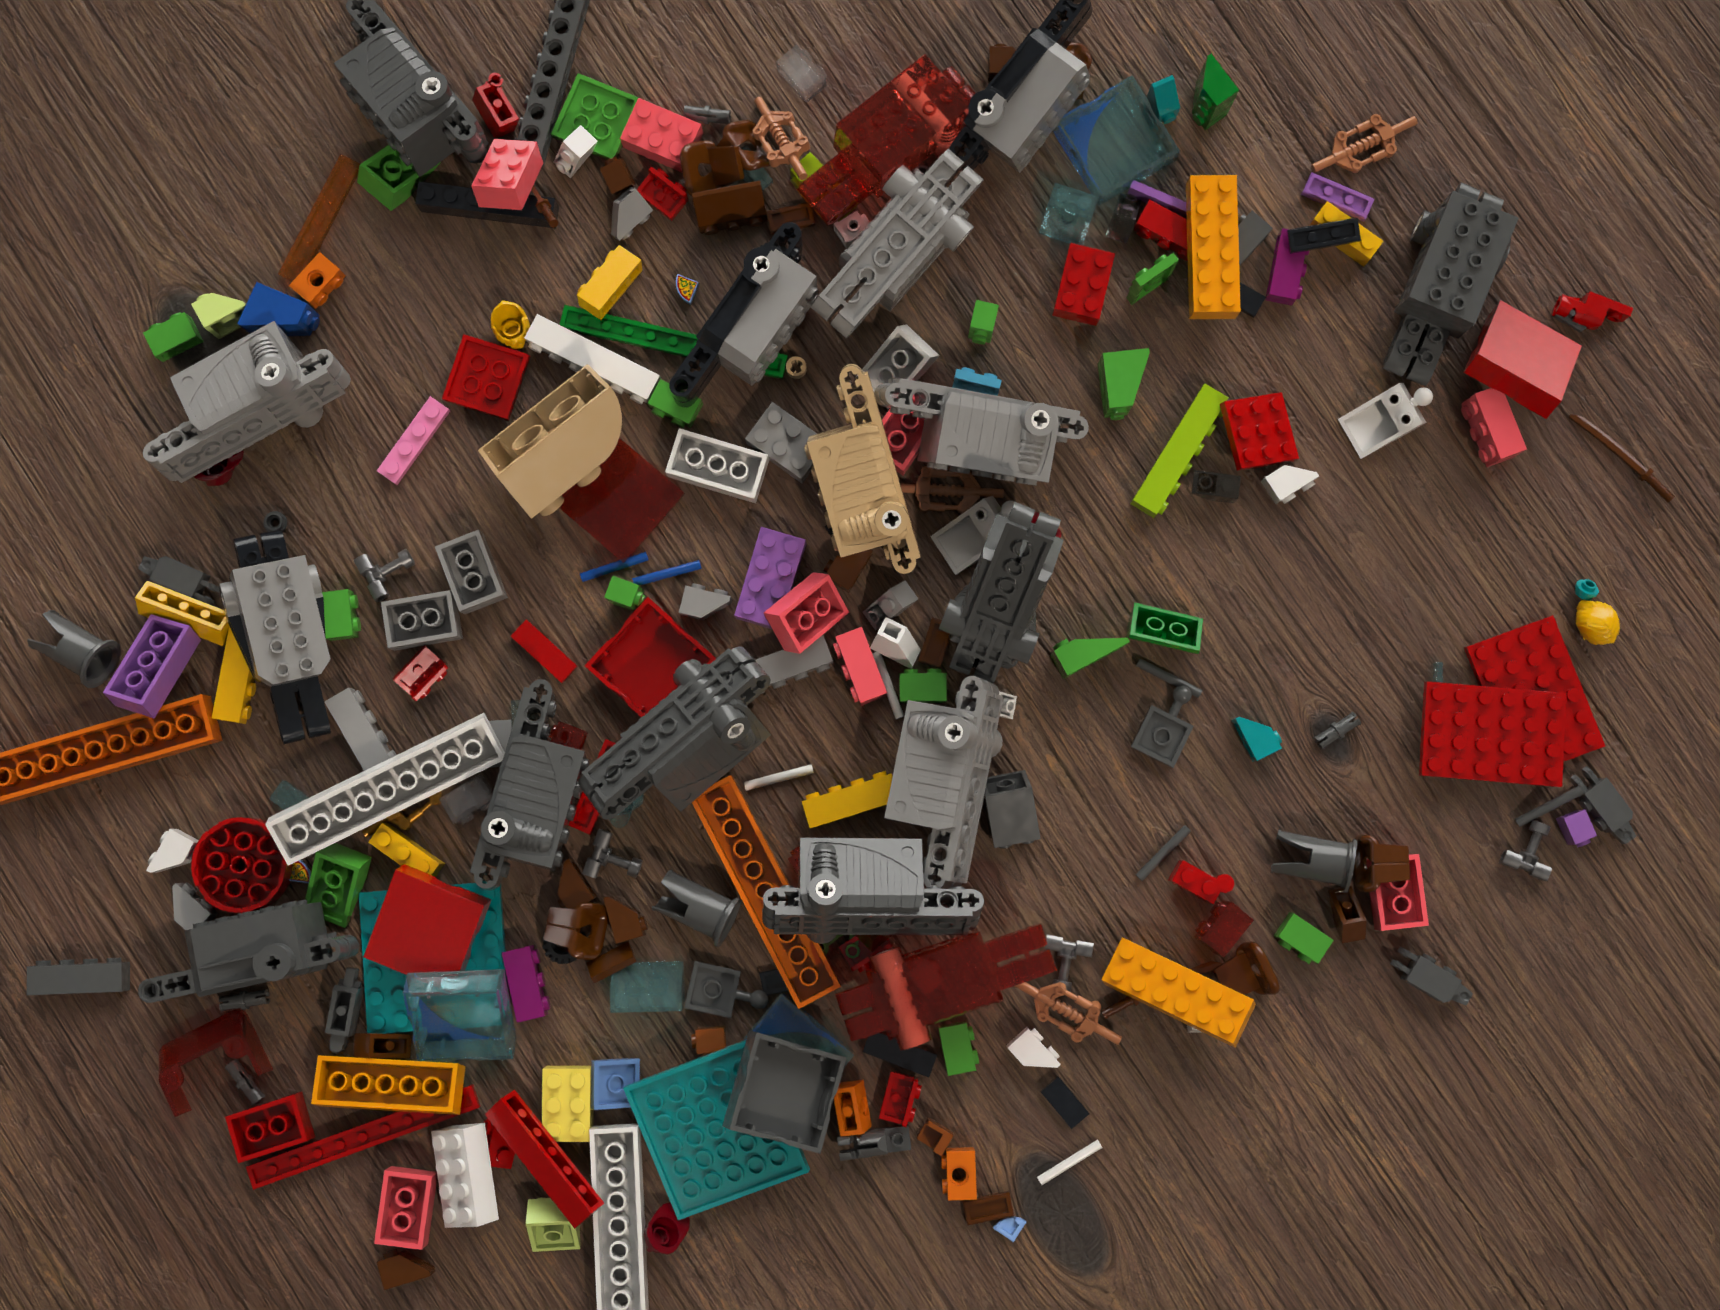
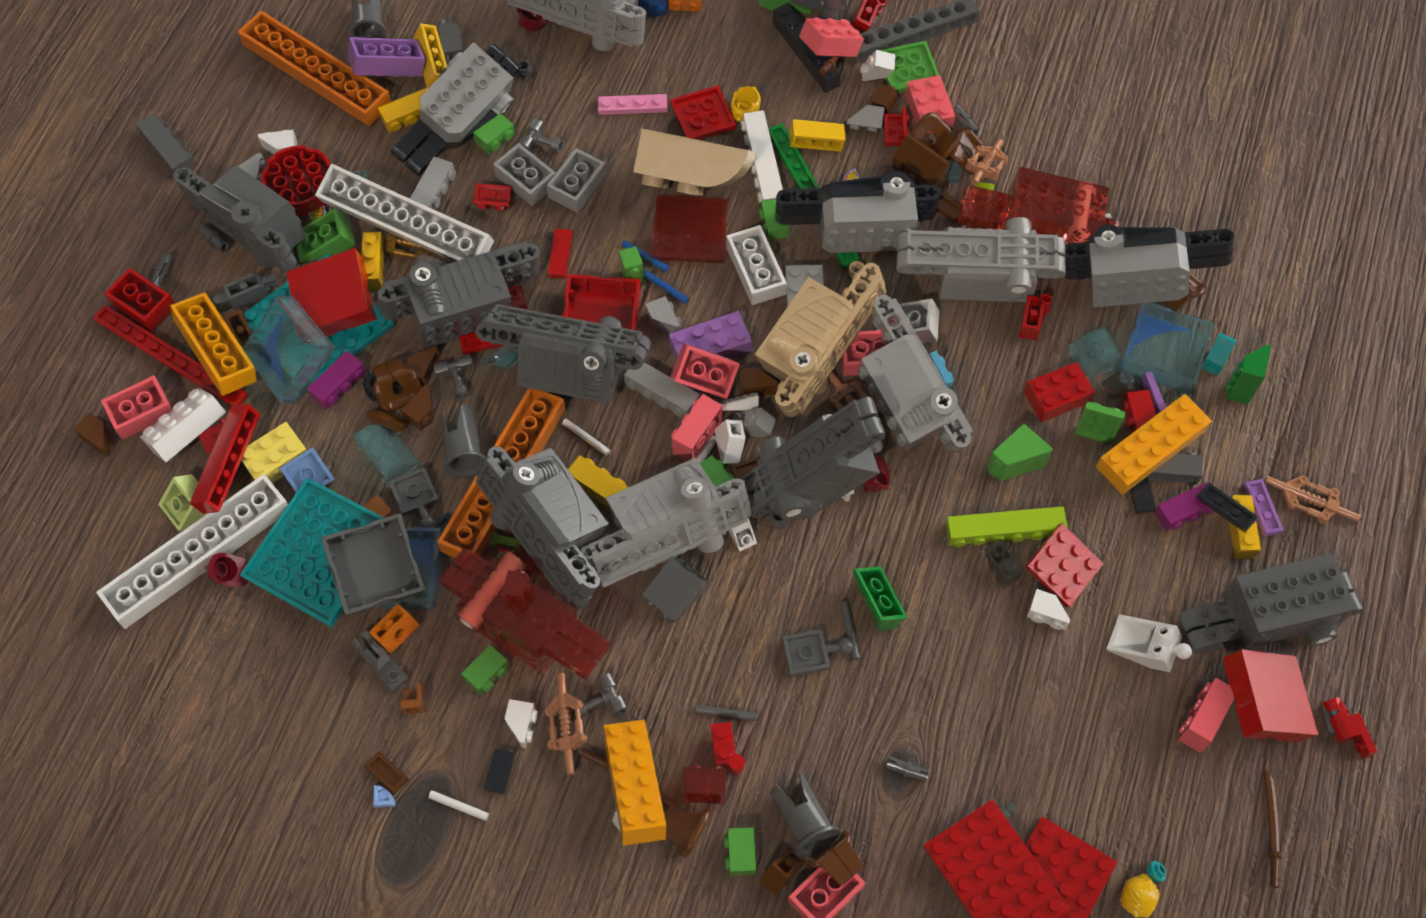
camera: 50 degrees right, 20 degrees down
clear red windscreen [159,1010,273,1117] -> none
clear brick [776,44,827,103] -> none
black tile [862,1029,937,1077] -> none
red bracket [879,1071,922,1128] -> none
orange brick [941,1147,977,1201] -> none
bright green brick [968,300,999,344] -> none
bright green slope [1050,638,1130,679] -> none
teal slope [1231,717,1282,762] -> none
none -> white slope [720,392,758,410]
none -> red hinge [1018,294,1052,341]

